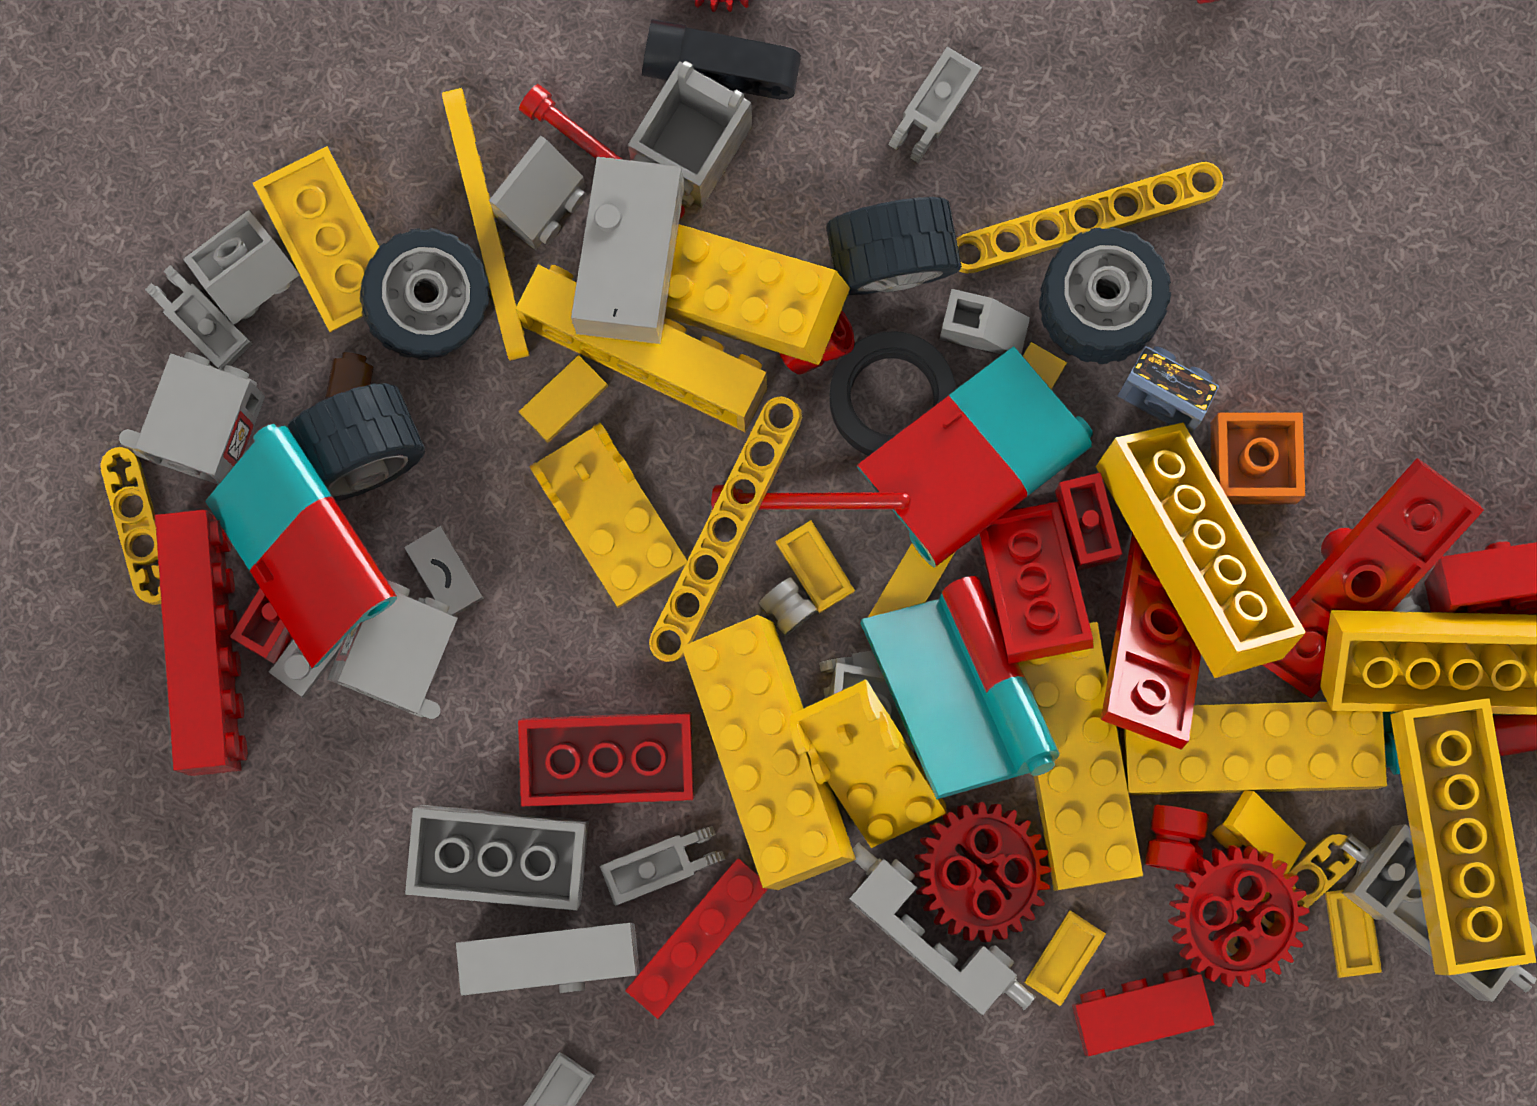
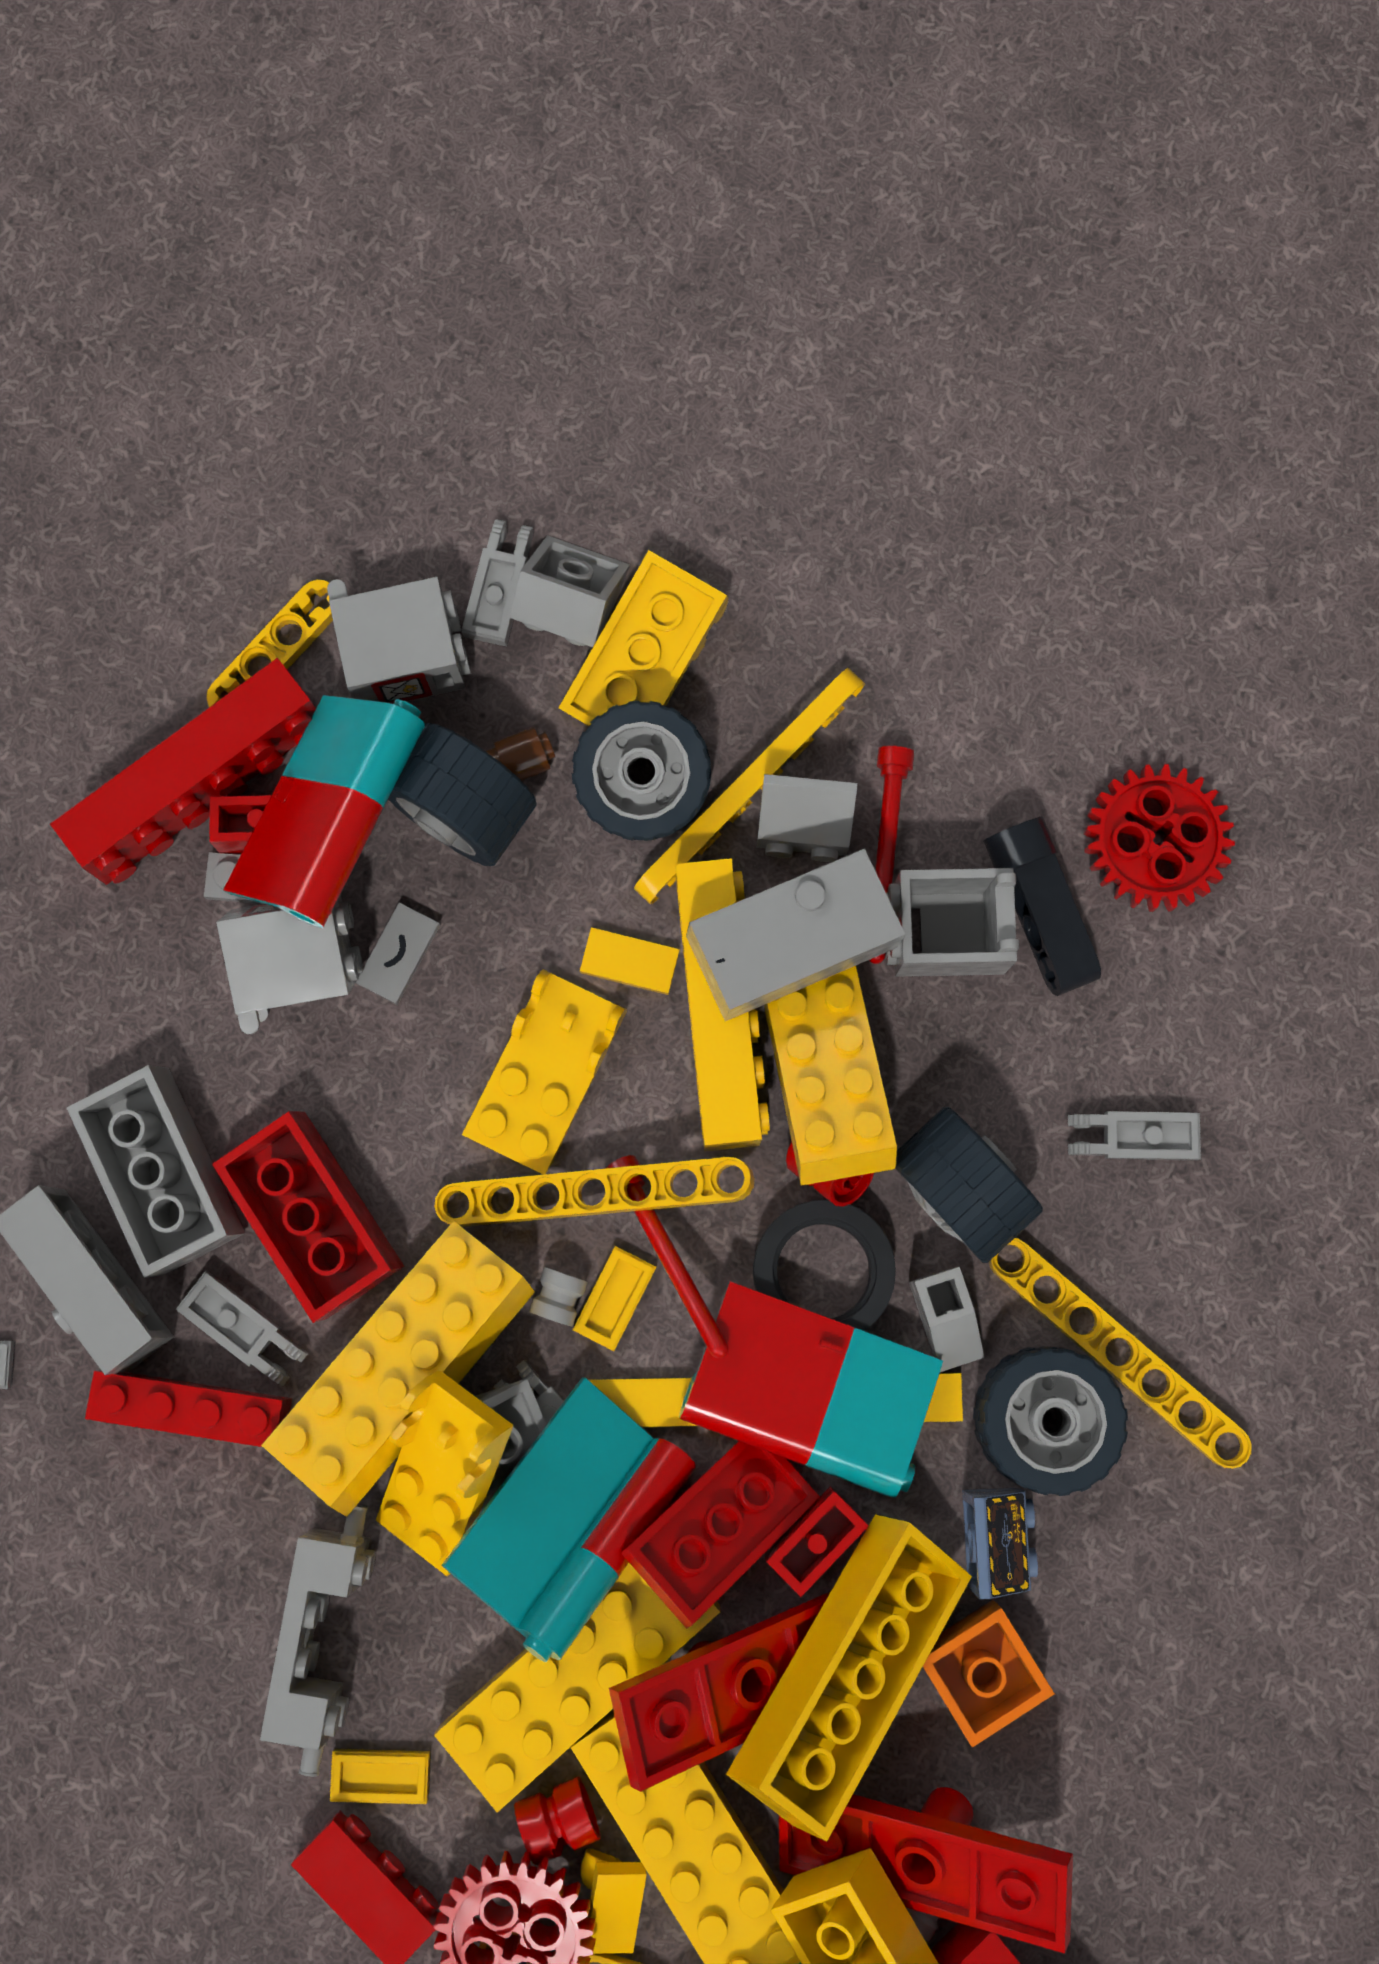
camera: 55 degrees right, 0 degrees up
red gear [913,802,1051,942] -> none

